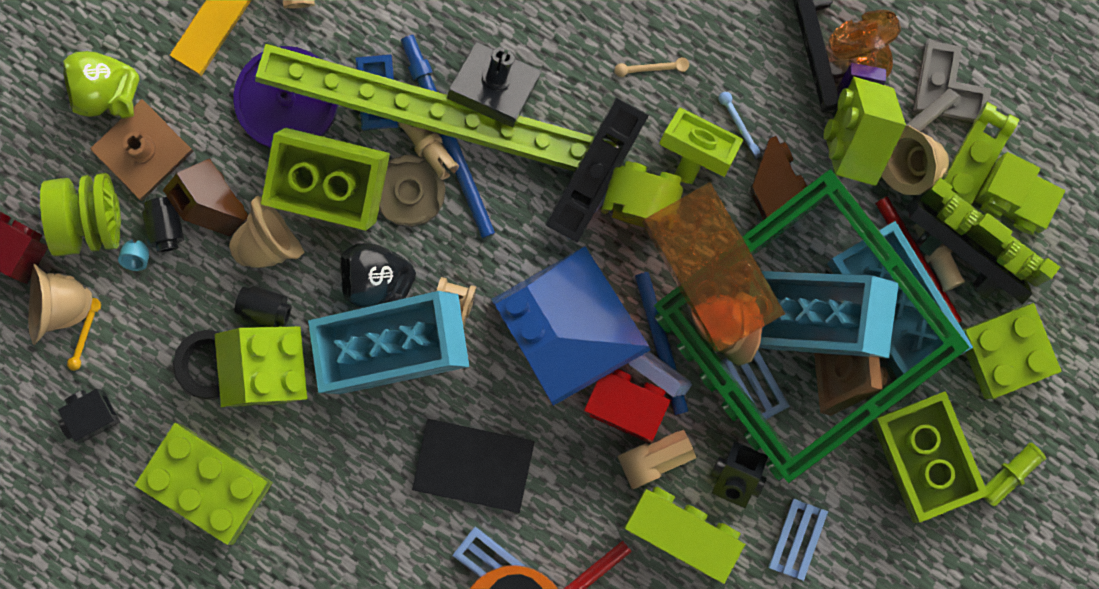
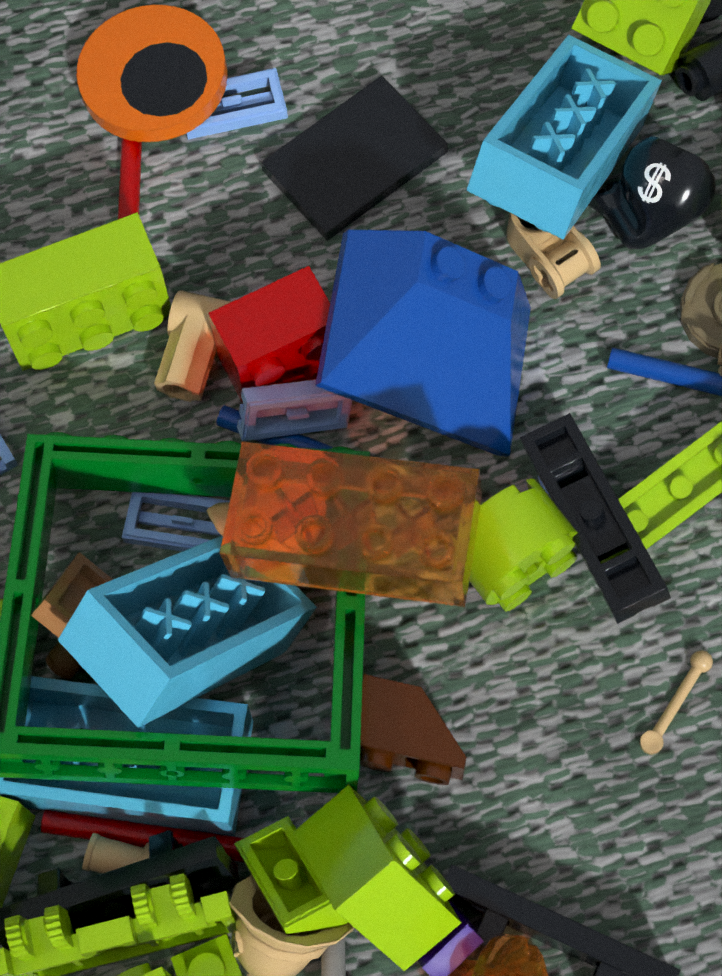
camera: 130 degrees right, 15 degrees down
lime tile [659,107,744,184] -> none
black brick [710,441,768,508] -> none
light blue hinge [718,92,762,160] -> none
none -> lime slope [234,816,348,934]

